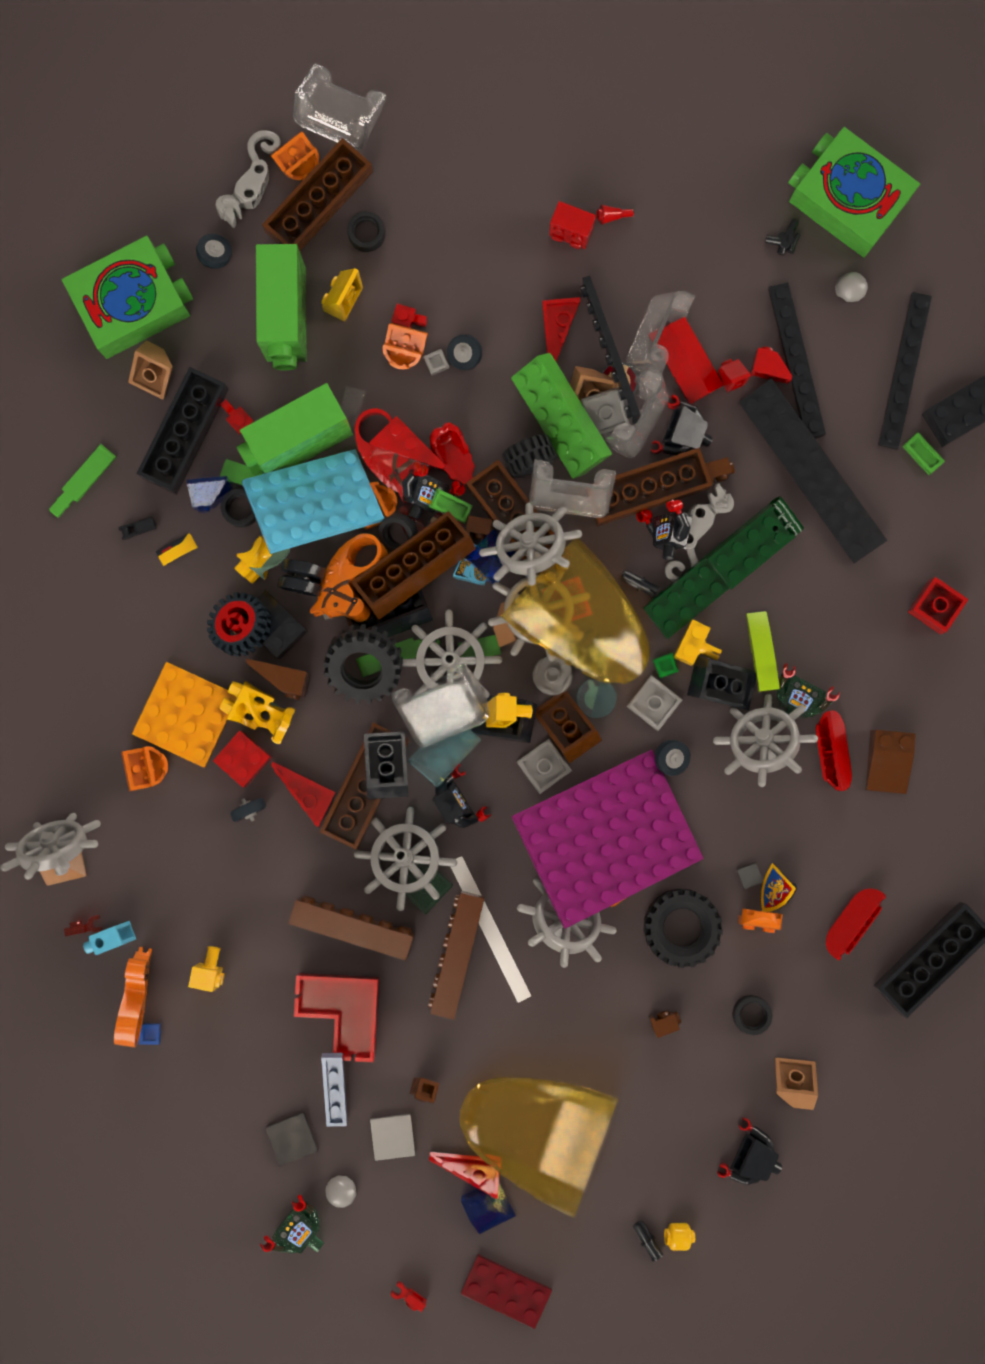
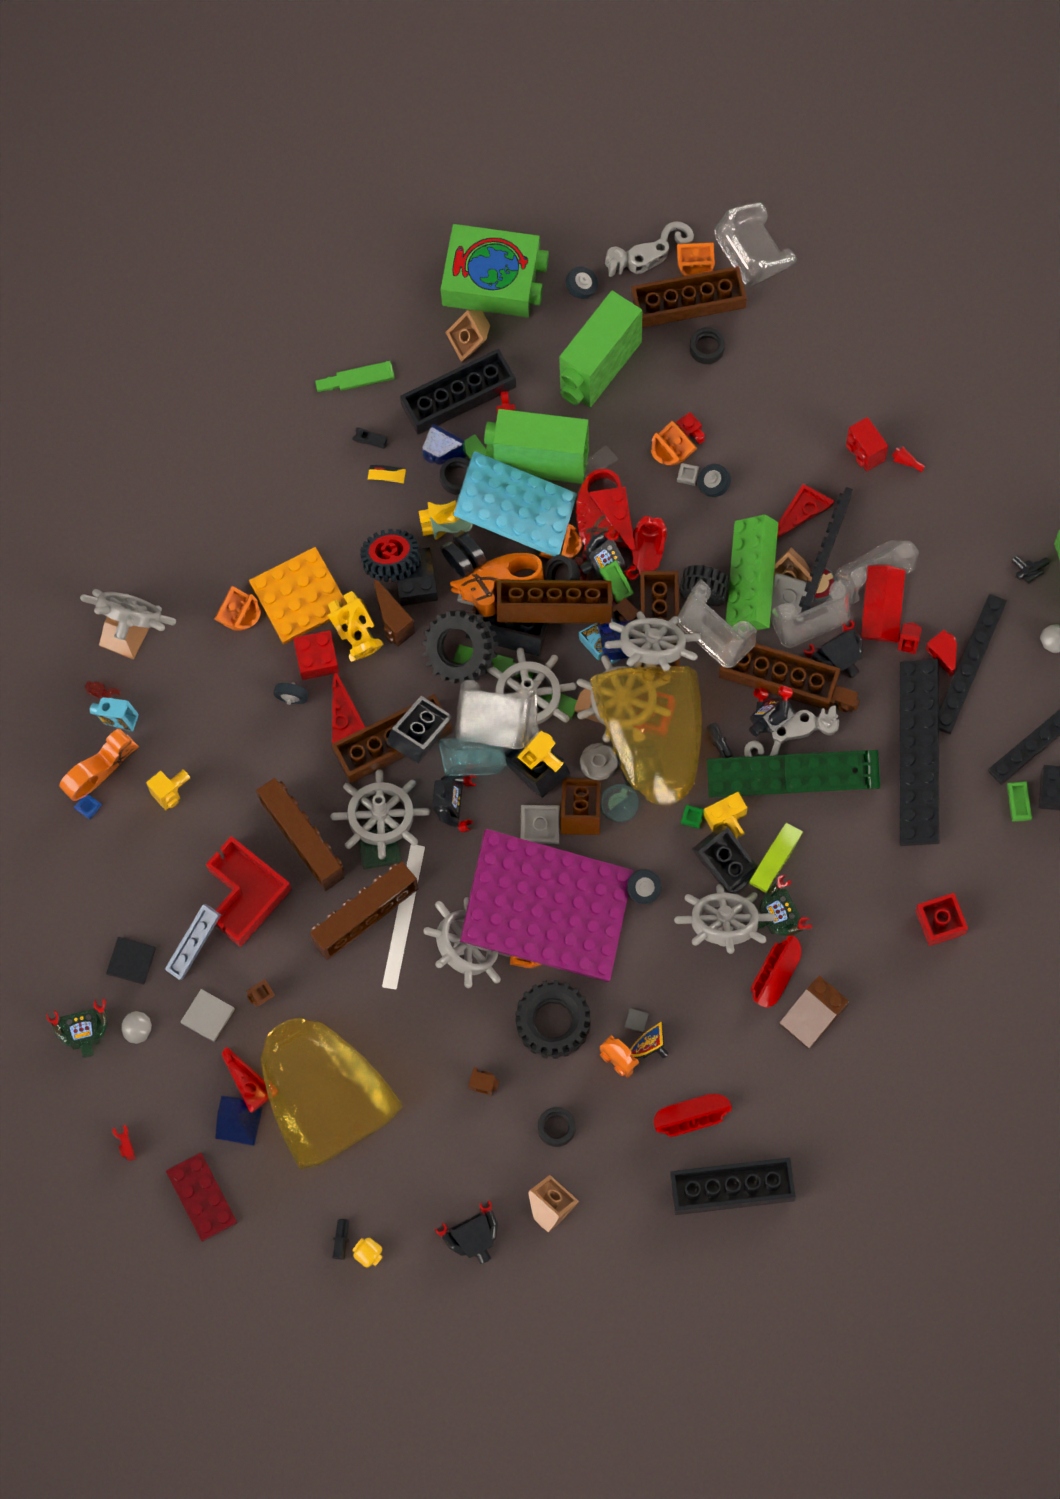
camera: 40 degrees right, 15 degrees down
yellow slope [321,268,363,322] -> none
light grey tile [626,675,683,731] -> none

